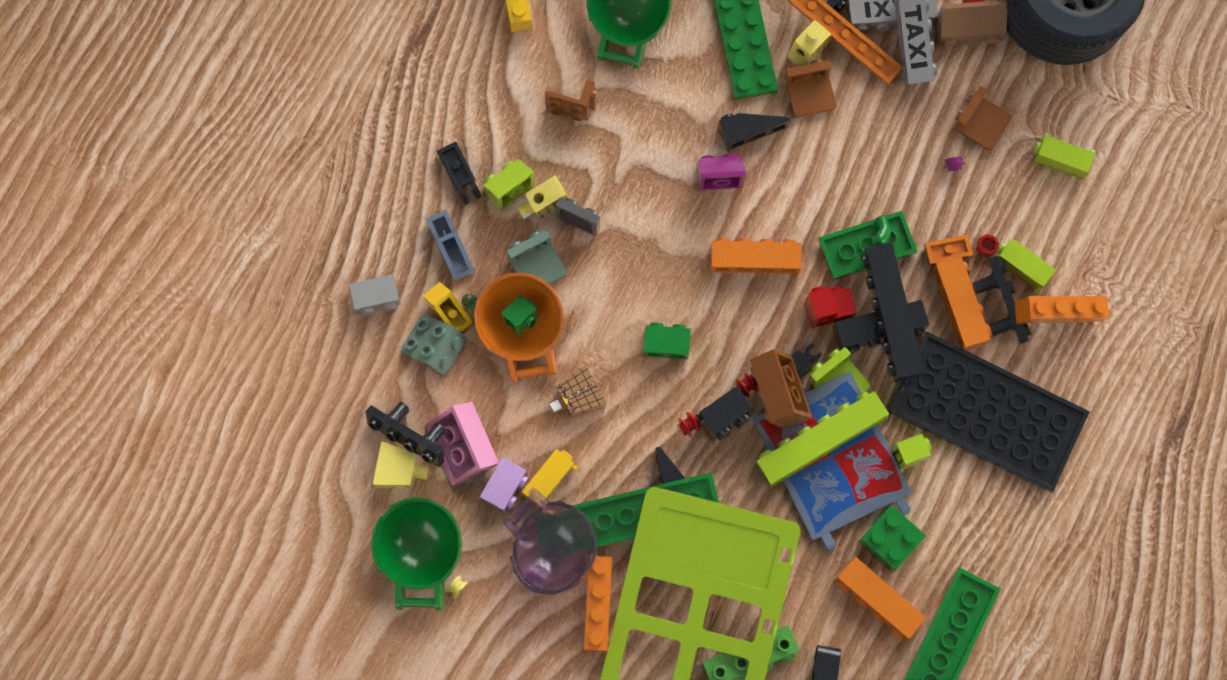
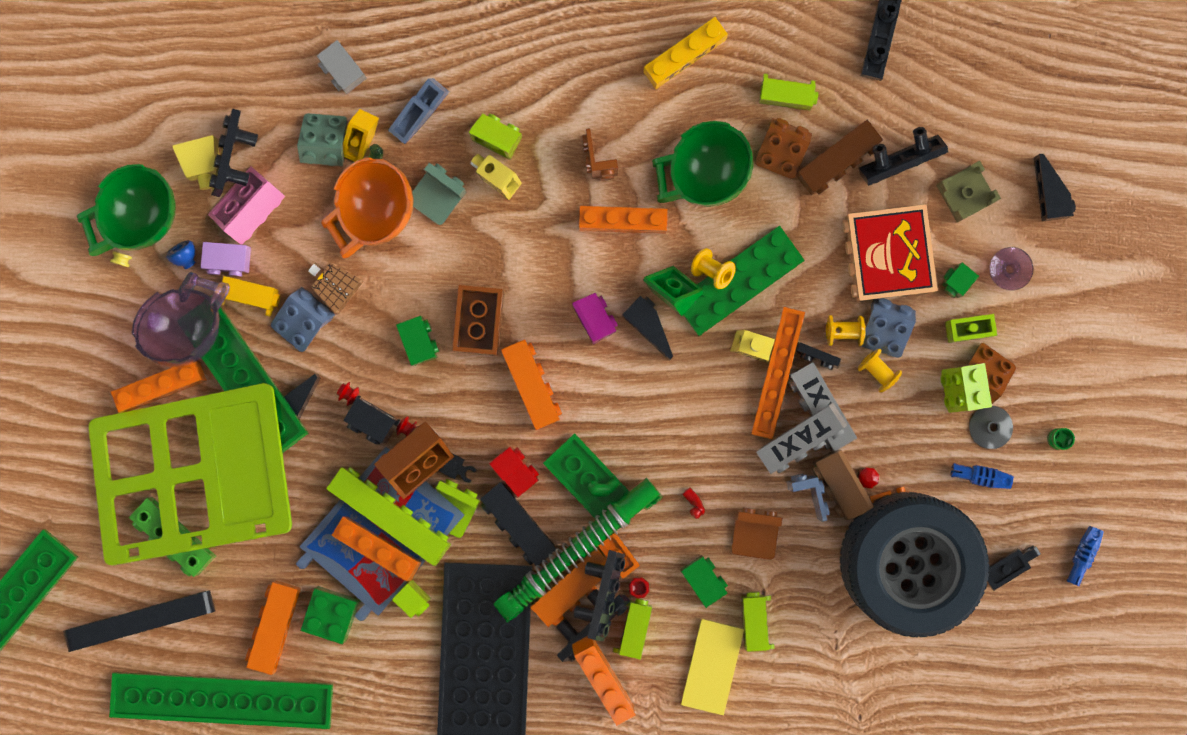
camera: 70 degrees right, 10 degrees up
black hinge [436,142,482,205] -> none
green brick [501,295,539,336] -> none
dark grey plate [556,197,600,236] -> none
dark orange bracket [784,59,836,117] -> none
black brick [861,242,924,382] -> none
magenta plate [944,156,965,172] -> none
none -> blue brick [166,240,196,269]
none -> sand blue bracket [271,287,335,352]
none -> orange brick [331,516,422,581]
none -> dark orange brick [452,285,504,356]
none -> green piece [493,477,663,622]
none -> black plate [574,550,625,642]
none -> orange brick [579,206,668,234]
none -> green slope [643,266,704,316]
none -> green brick [680,555,728,608]
none -> light yellow tile [681,618,744,716]
none -> red arm [682,487,705,519]
none -> yellow hose [691,248,735,289]
none -> sand blue bracket [786,474,830,522]

